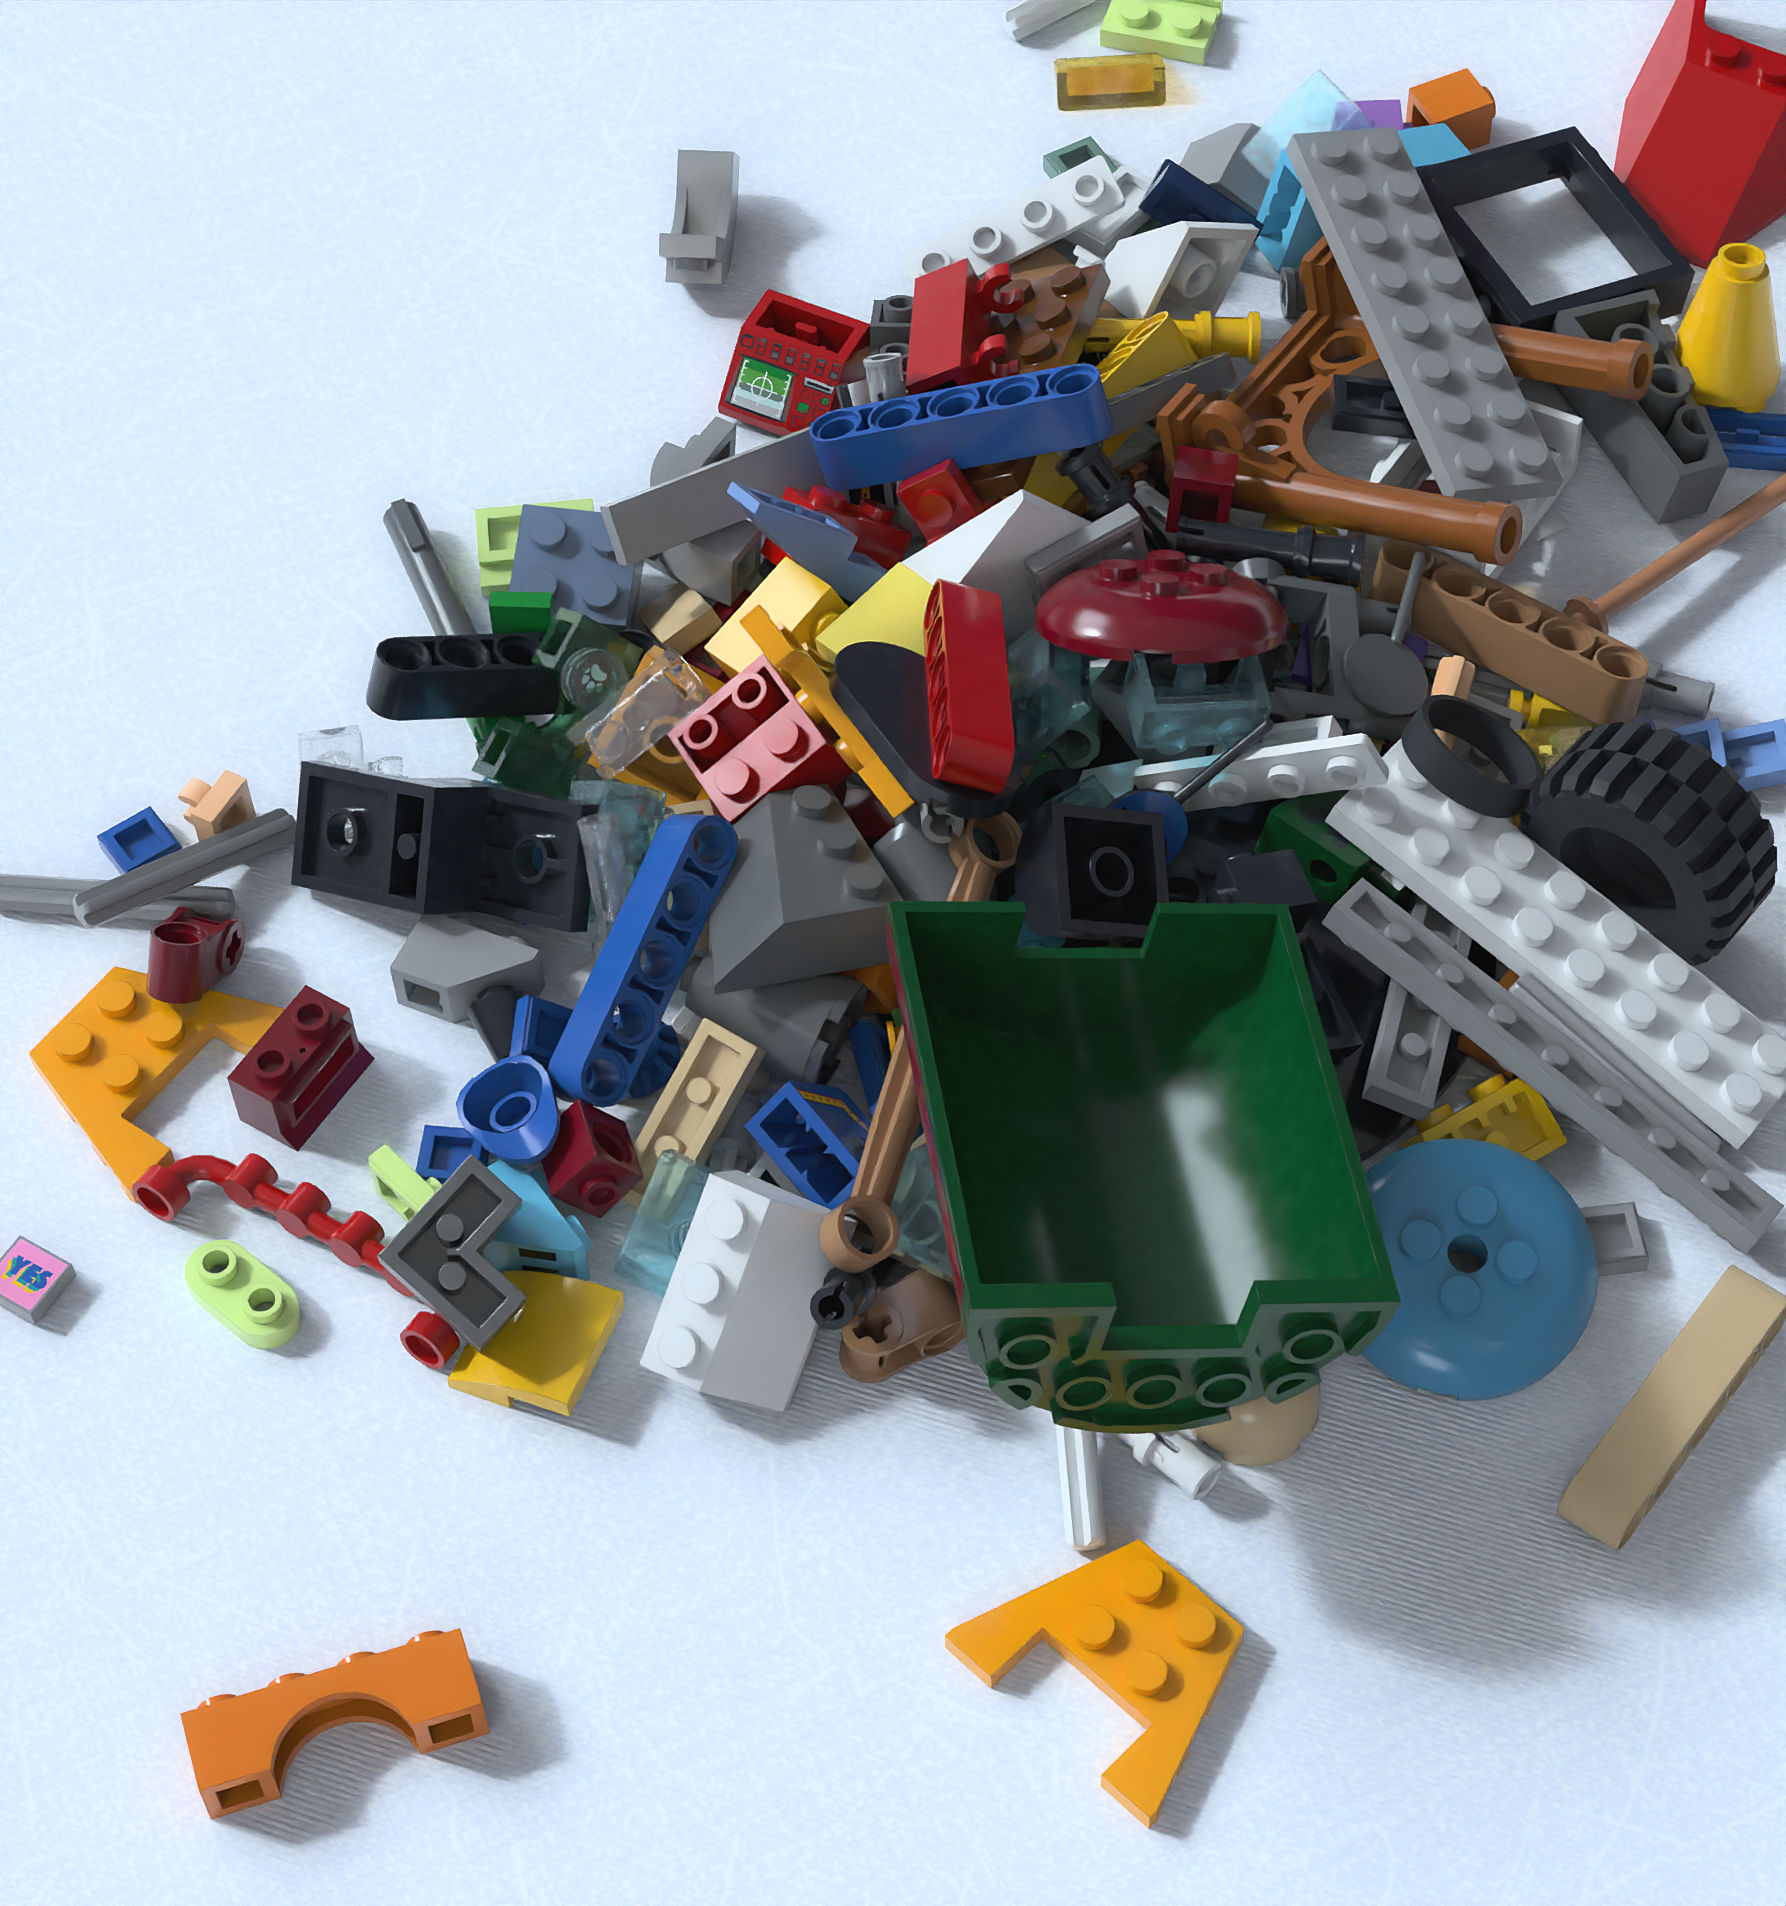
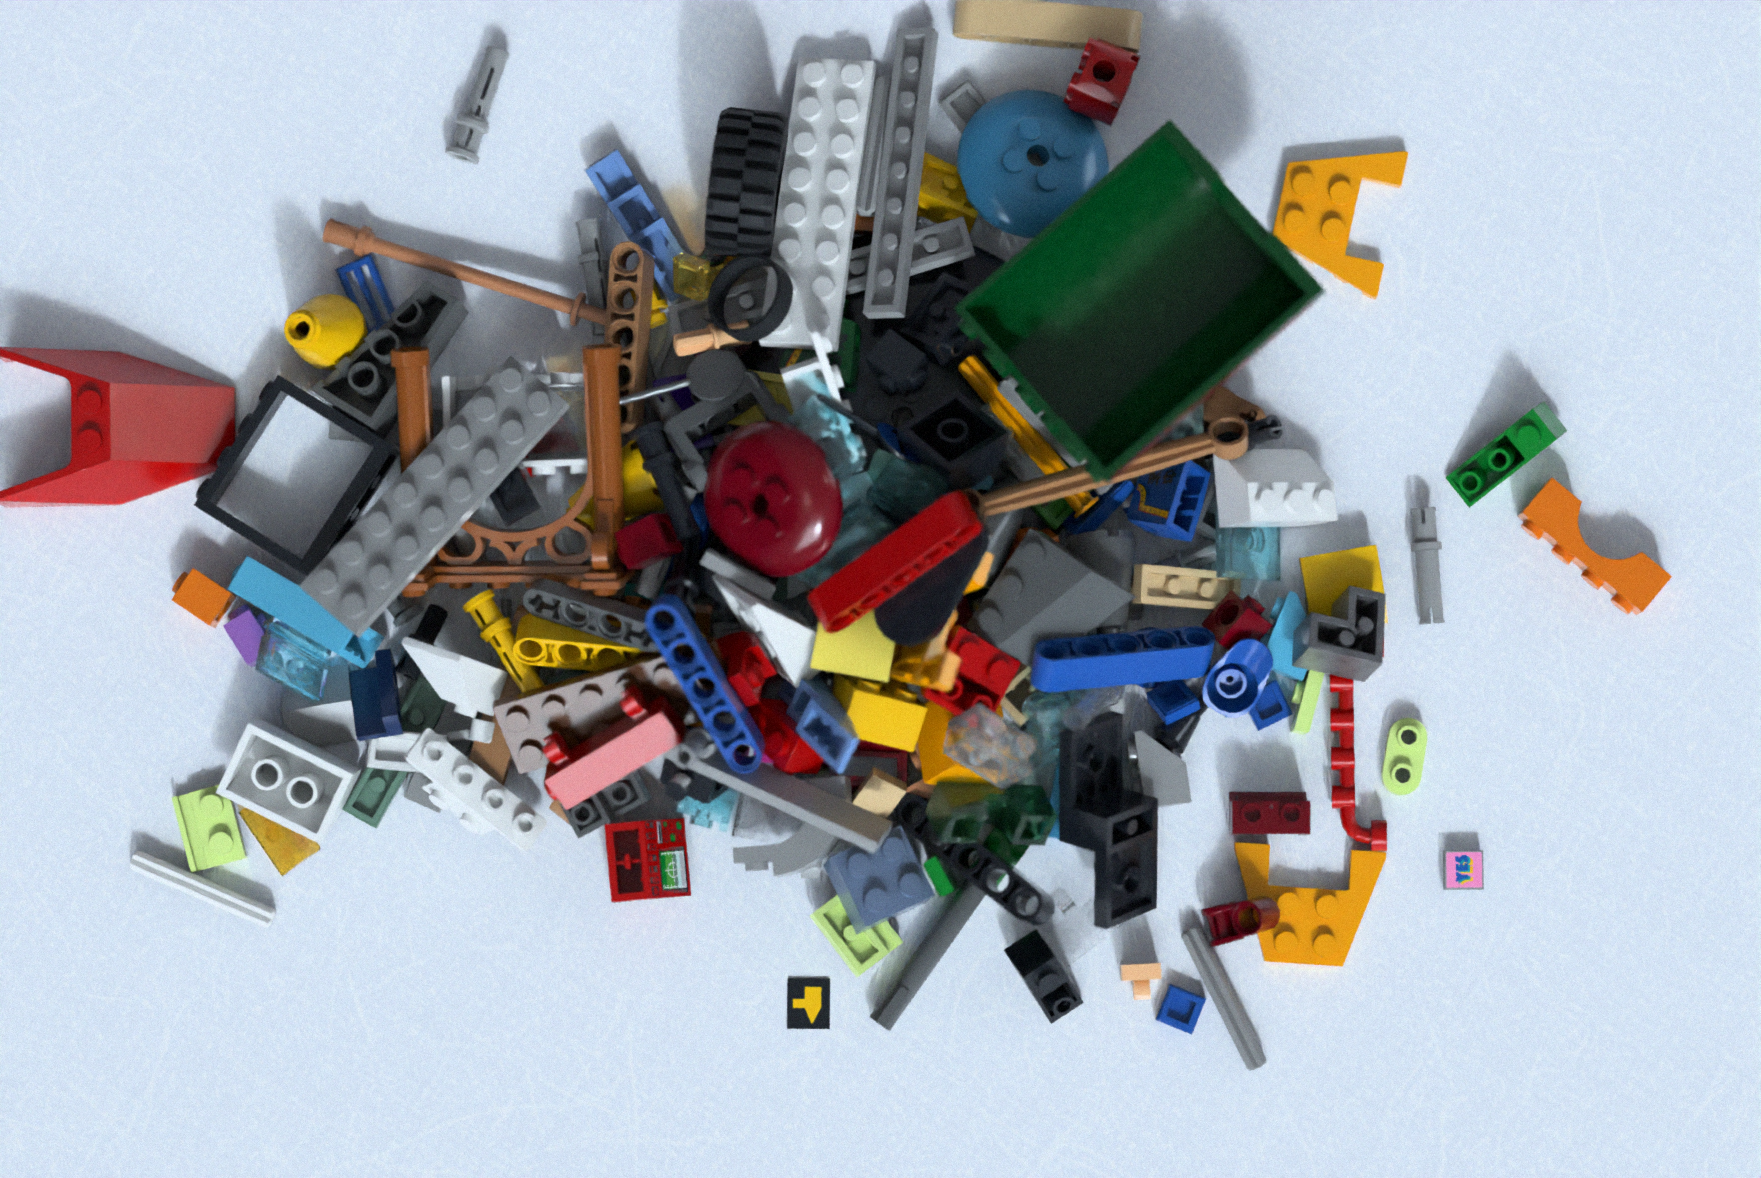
camera: 125 degrees left, 30 degrees up
light grey axle [72,808,296,929] -> none
clear light blue tile [561,647,628,713] -> none
light grey arch [659,149,740,285] -> none
none -> white slope [216,718,362,844]
none -> black axle [395,604,448,681]
none -> black sticker [787,978,830,1029]
none -> black slope [1004,929,1084,1024]
none -> red brick [1063,38,1141,127]
none -> light grey pin [1411,507,1445,625]
none -> green slope [1445,401,1568,508]

